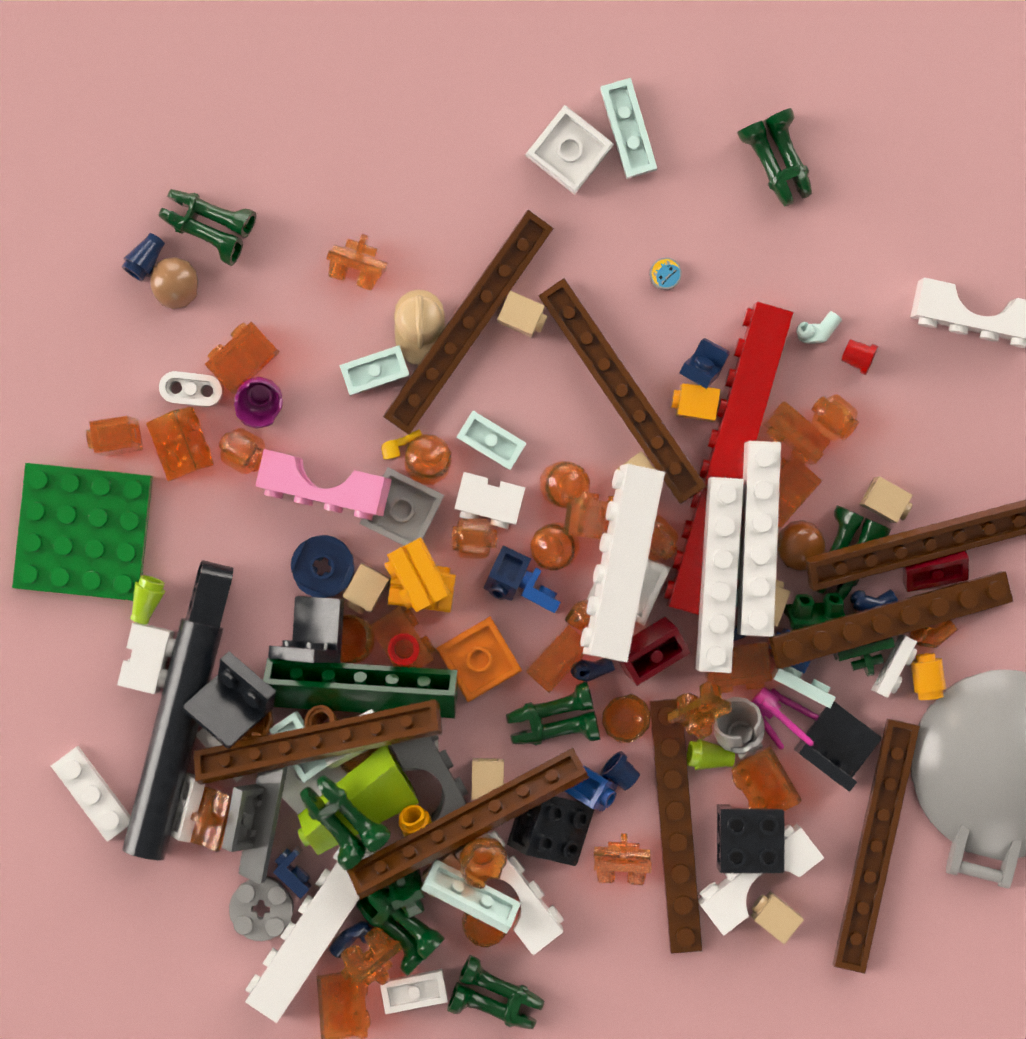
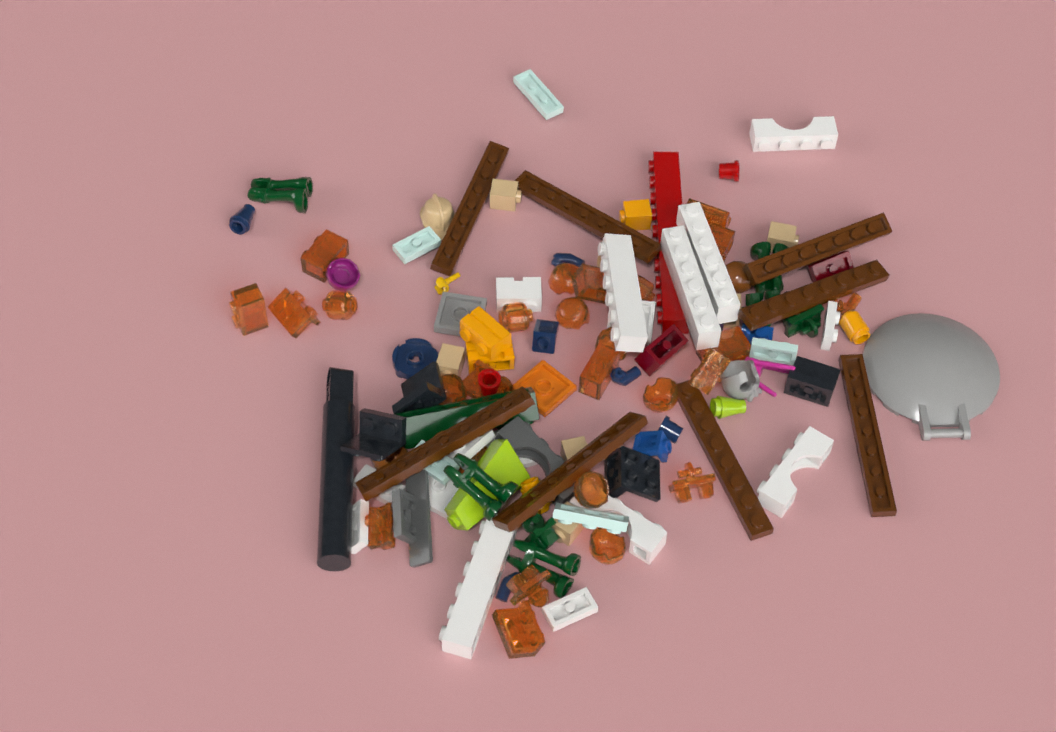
camera: 20 degrees left, 35 degrees down
green plate [12,463,153,601] -> none
white plate [51,746,131,842] -> none
white brick [117,622,176,694] -> none
lime cone [130,575,165,624] -> none
medium nougat hair [150,257,198,309] -> none
white plate [159,371,224,407] -> none
light grey plate [229,876,294,941] -> none
bright pink arch [255,449,392,520] -> none
dark blue bracket [273,846,312,899] -> none
clear orange hips [326,234,388,290] -> none
clear orange hair [404,434,452,485] -> none
dark green piece [447,955,545,1029] -> none
light aqua plate [456,411,527,470] -> none
dark green piece [506,682,601,746] -> none
blue bracket [519,568,561,613] -> none
white plate [525,105,614,195] -> none
tile [649,258,682,290] -> none
dark blue bracket [679,338,730,389] -> none
black bracket [717,804,785,873] -> none
clear orange bracket [731,745,802,811] -> none
dark green piece [737,108,812,207] -> none
tan brick [751,891,804,945] -> none
light aqua arm [796,311,842,344] -> none
clear orange head [811,394,859,441] -> none
none -> dark blue arm [551,253,585,270]

